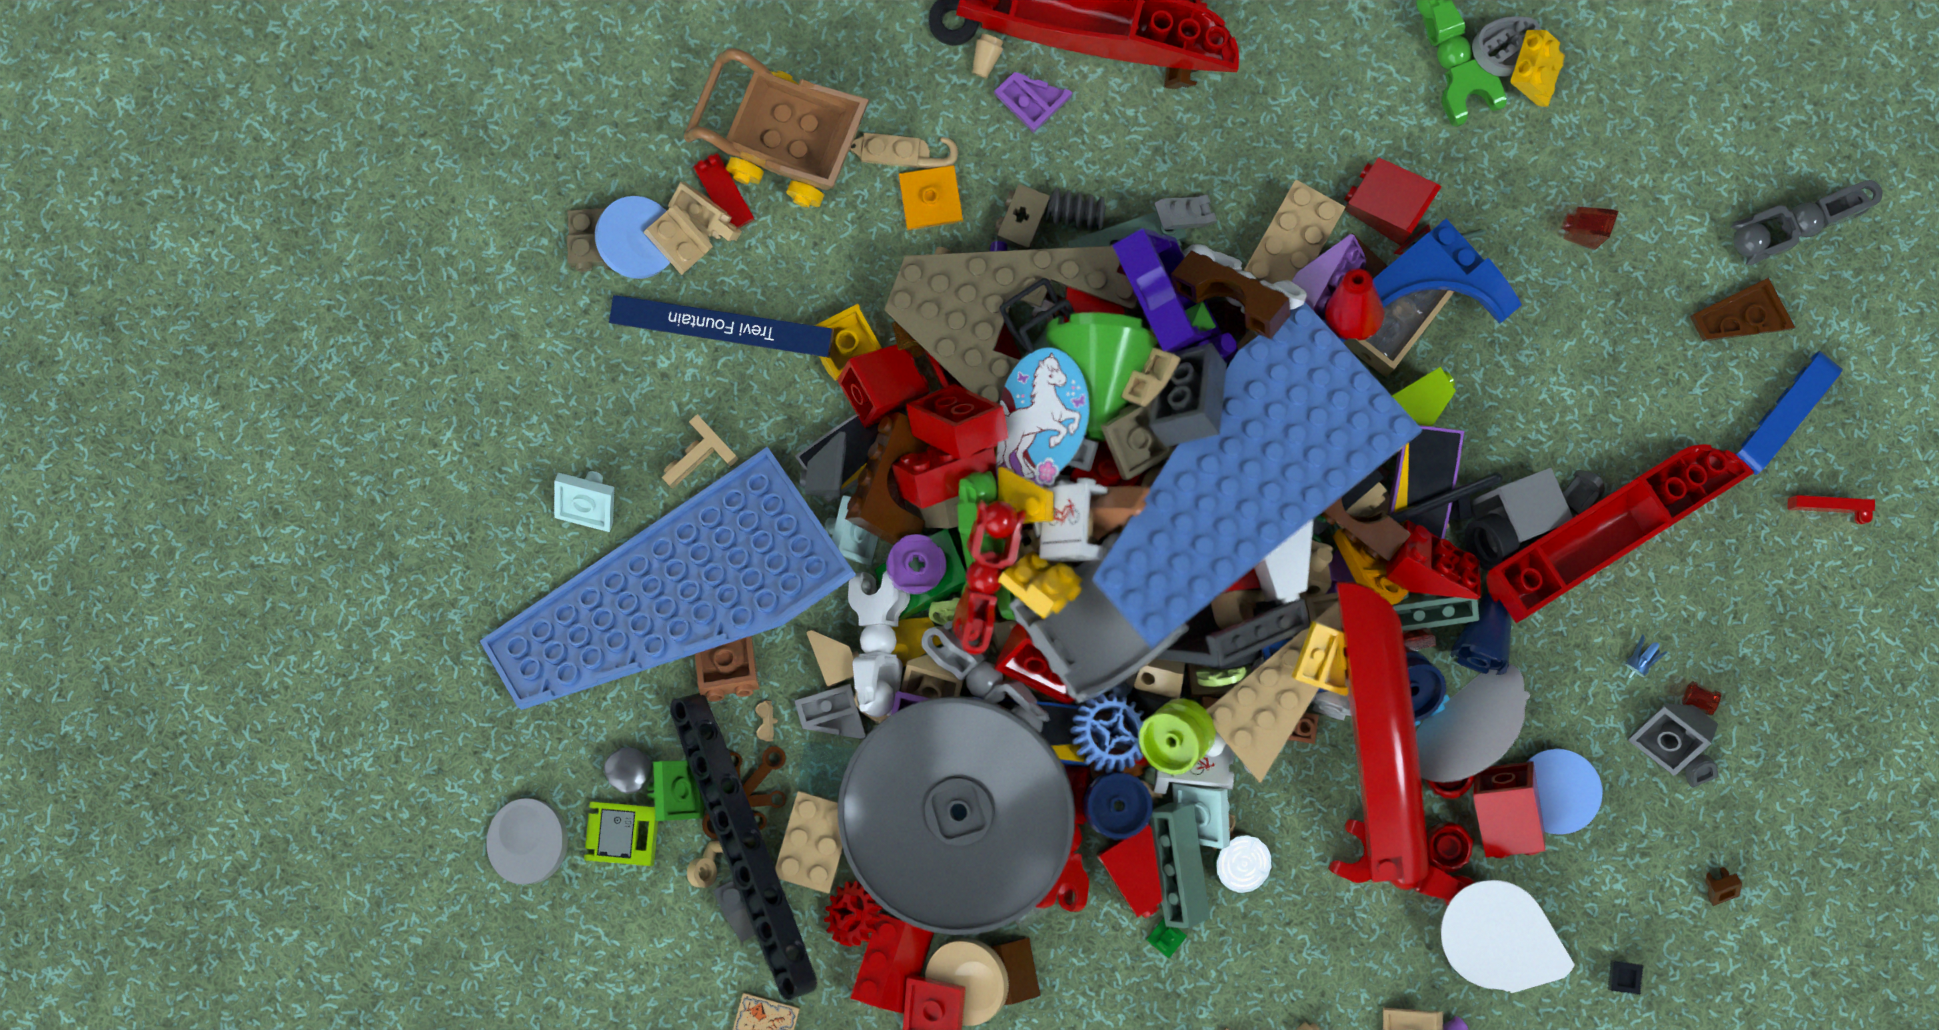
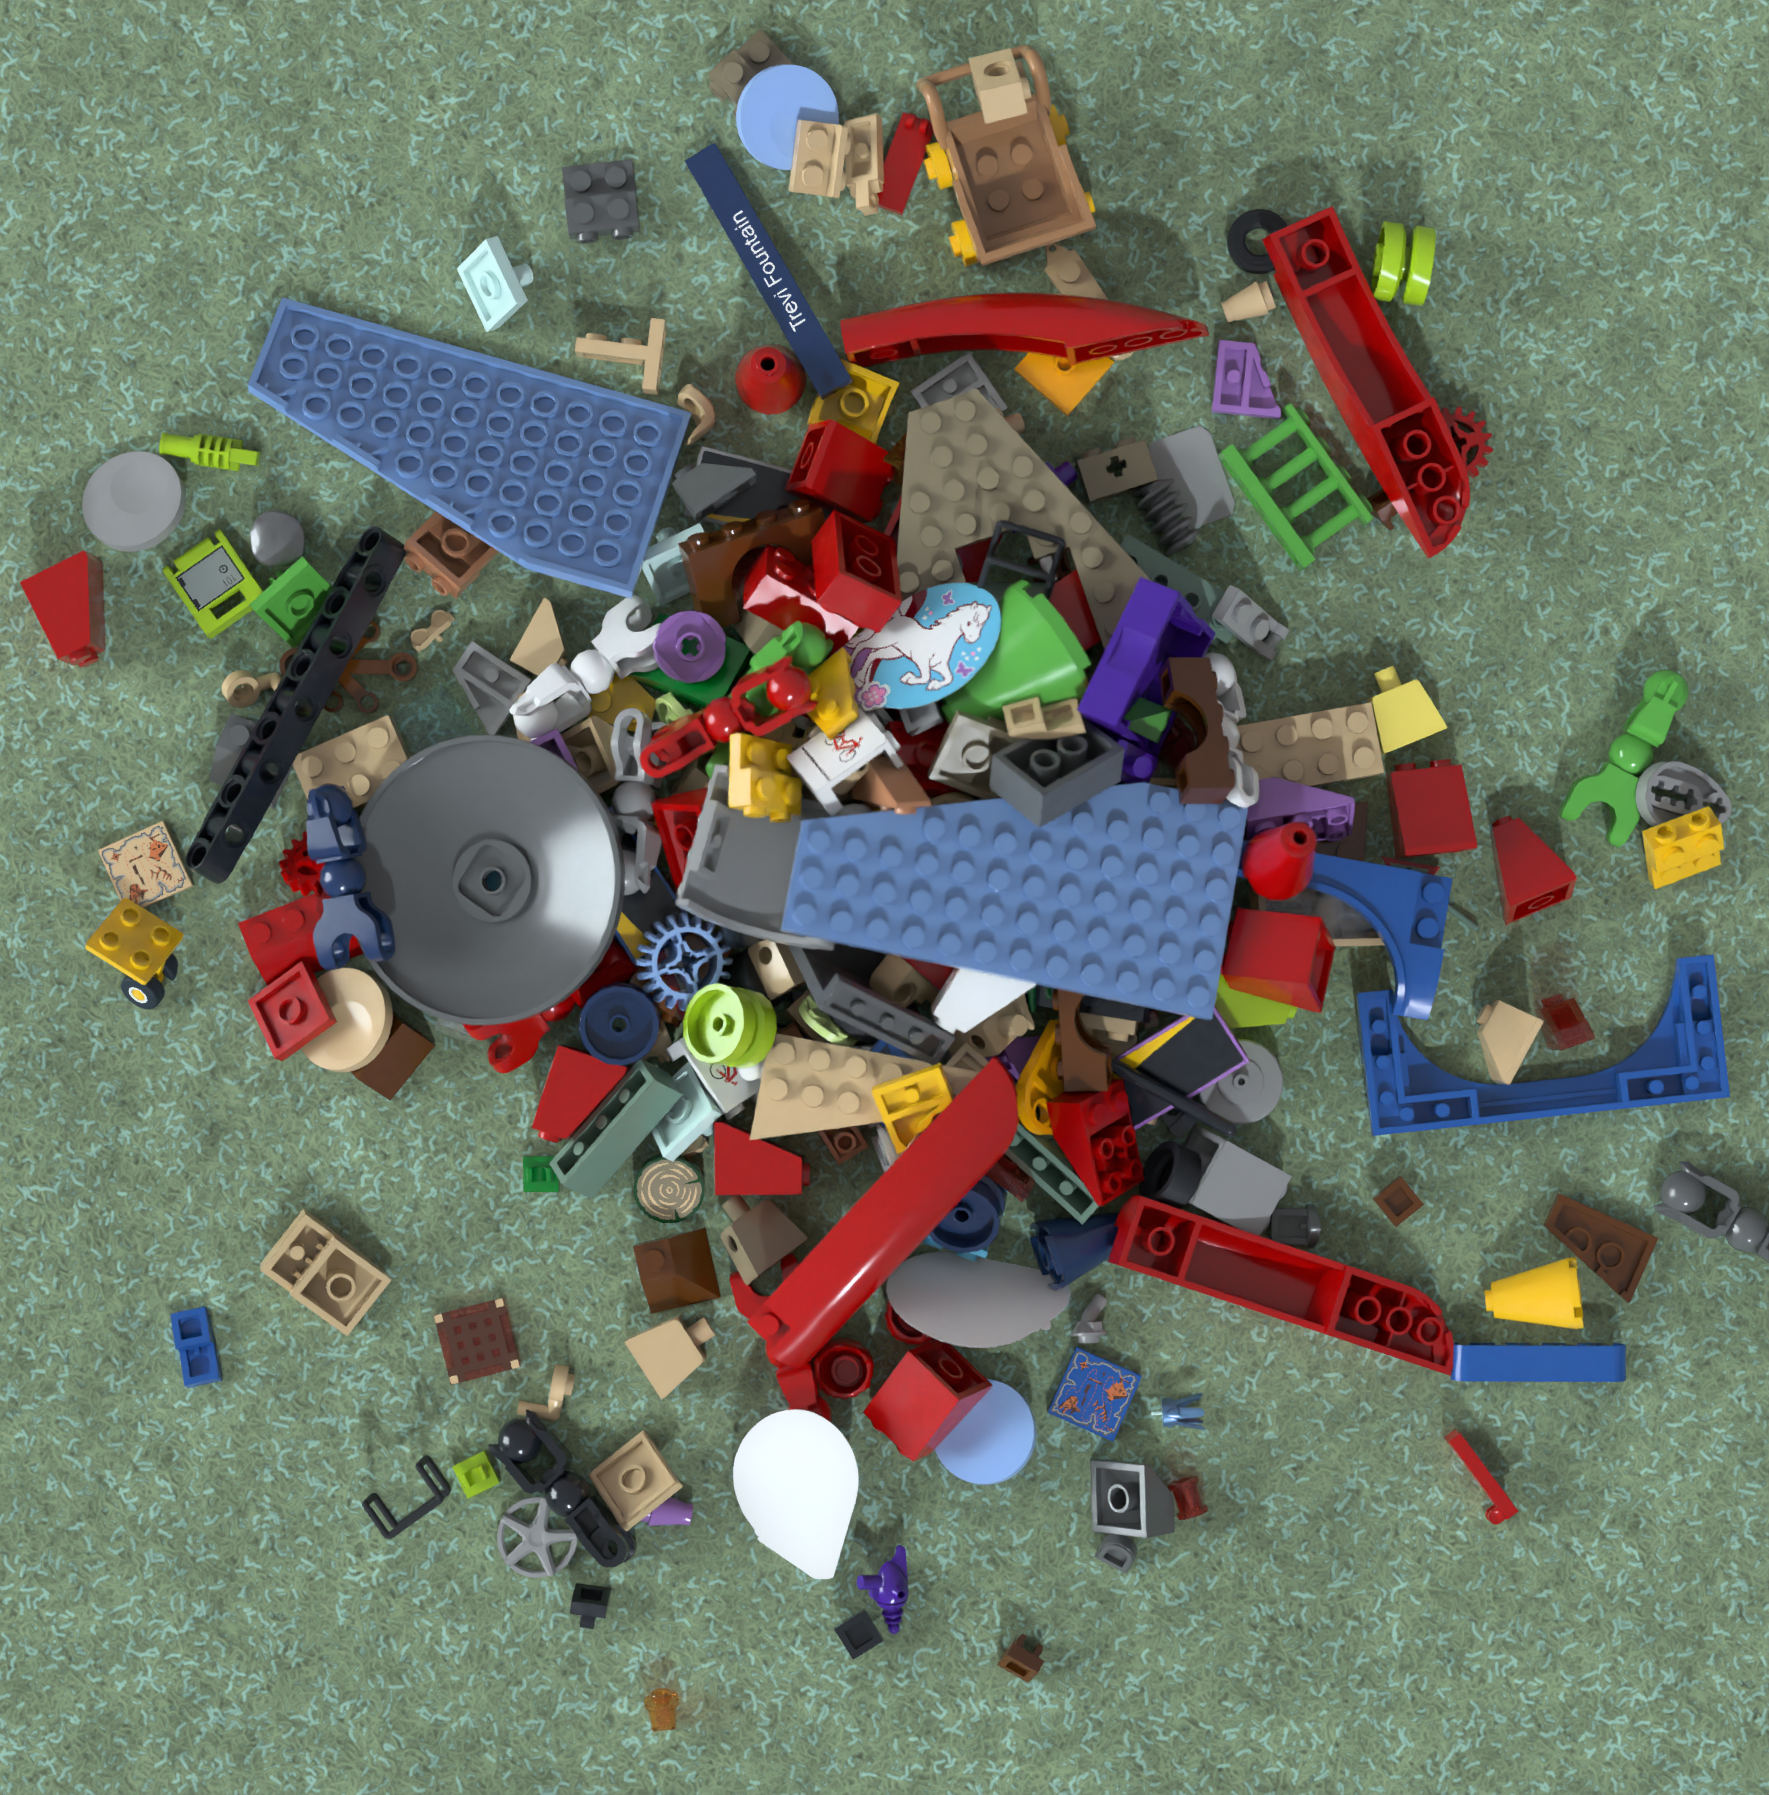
camera: 50 degrees right, 5 degrees up
none -> red slope [20,550,106,668]
none -> lime hinge [159,432,261,472]
none -> dark blue piece [306,784,395,970]
none -> dark grey plate [562,159,641,244]
none -> tan torso [624,1316,716,1400]
none -> reddish brown slope [633,1228,721,1314]
none -> tan hair [677,384,716,446]
none -> red slope [714,1120,810,1195]
none -> dark tan torso [720,1195,808,1286]
none -> red cone [735,344,806,415]
none -> red slope [840,292,1209,368]
none -> dark purple piece [857,1545,909,1634]
none -> light grey wing [910,352,1008,413]
none -> tan brick [968,48,1031,124]
none -> blue tile [1047,1346,1142,1442]
none -> light grey plate [1071,1294,1107,1343]
none -> light grey piece [1148,425,1235,530]
none -> light grey wheel [1198,1039,1283,1125]
none -> bright green fence [1218,403,1373,572]
none -> red slope [1220,908,1336,1013]
none -> blue piece [1356,954,1730,1136]
none -> light yellow torso [1367,666,1447,755]
none -> reddish brown tile [1372,1176,1424,1227]
none -> tan slope [1476,1000,1544,1085]
none -> yellow cone [1484,1257,1584,1329]
none -> red slope [1491,816,1577,925]

